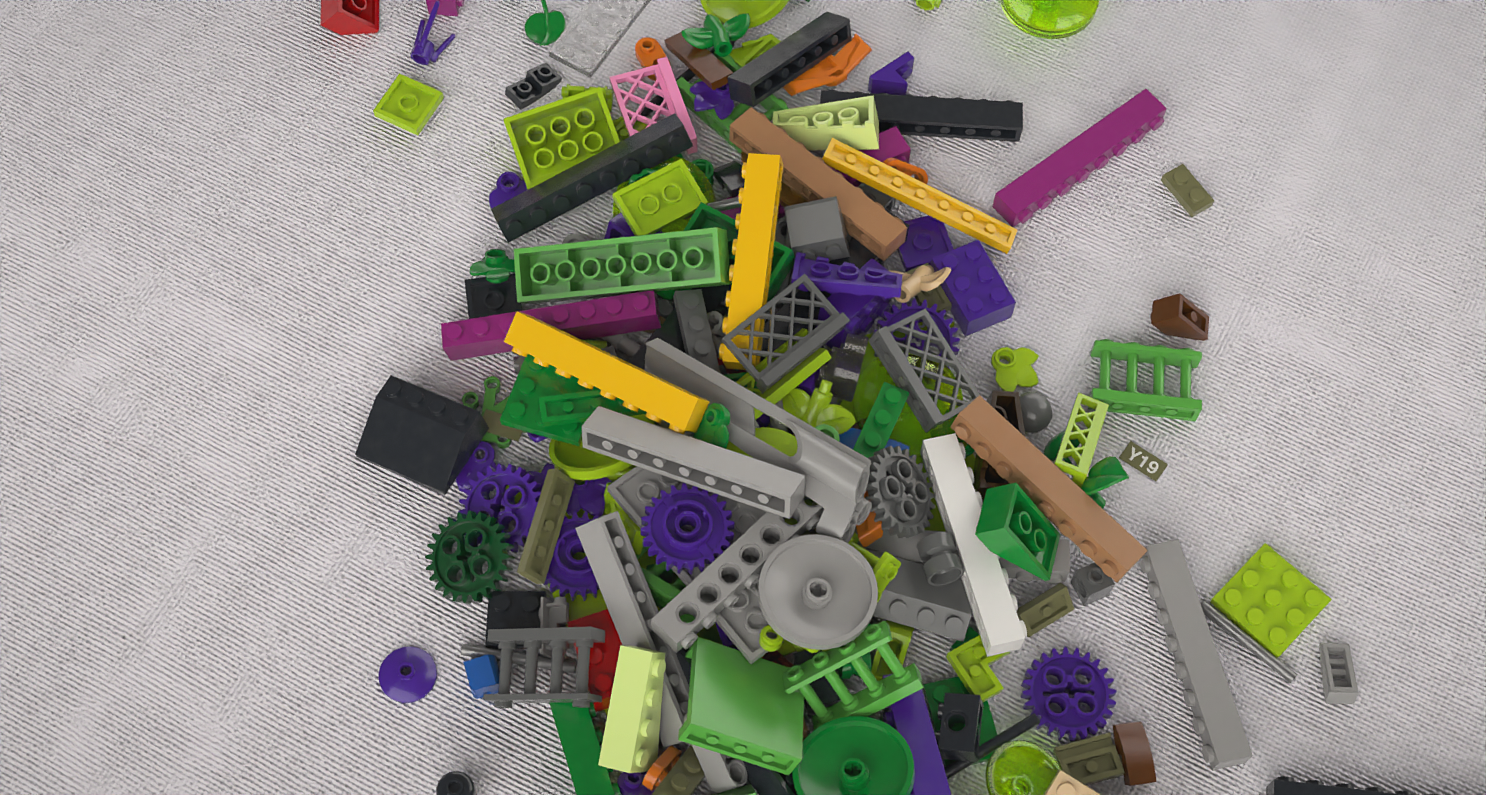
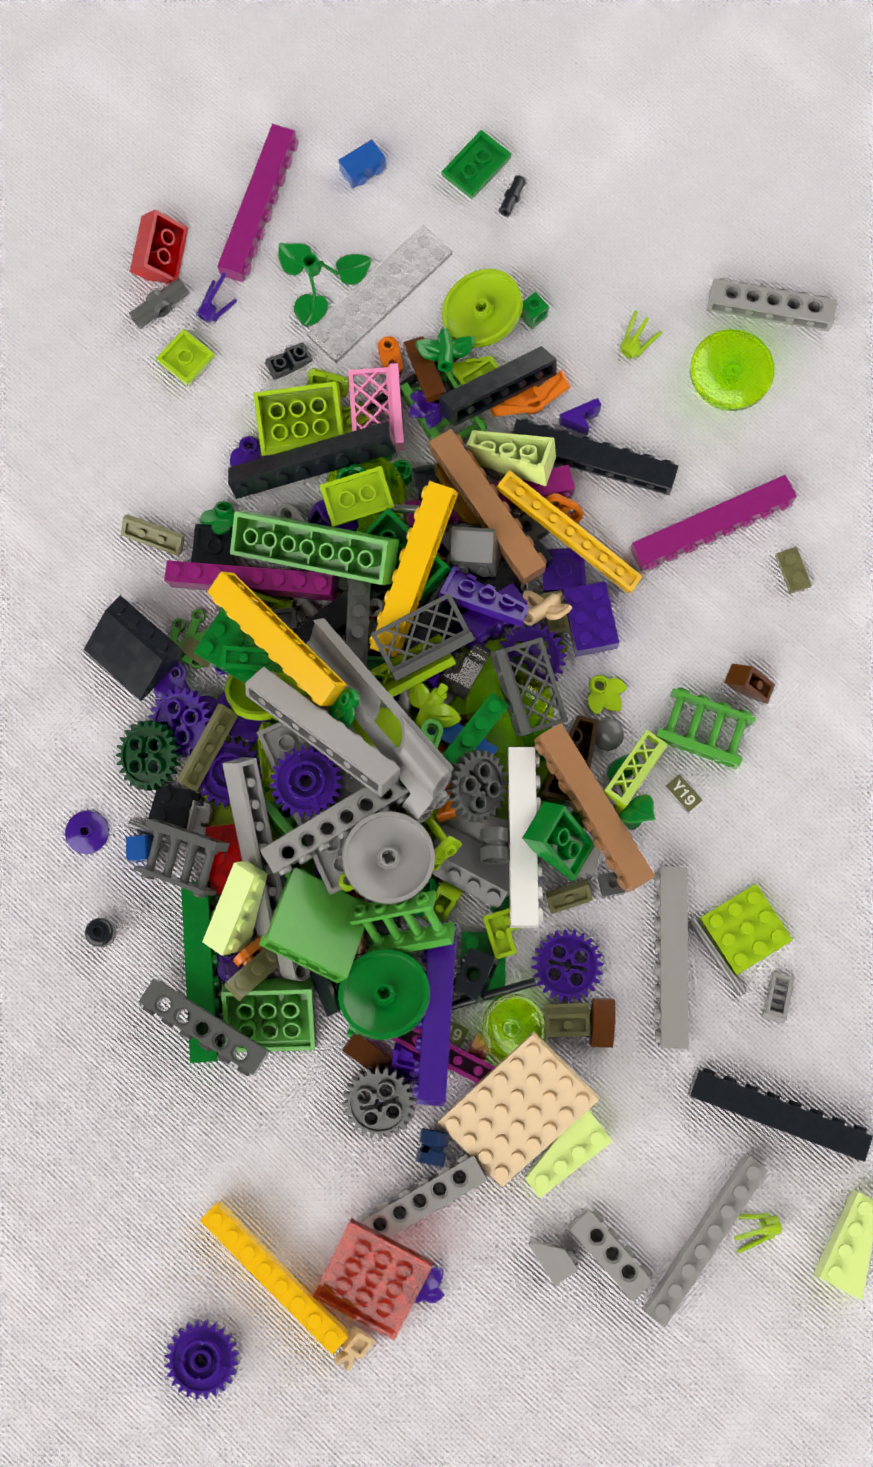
camera: 20 degrees right, 15 degrees up
none -> olive plate [120,514,185,556]
none -> dark grey piece [128,278,189,329]

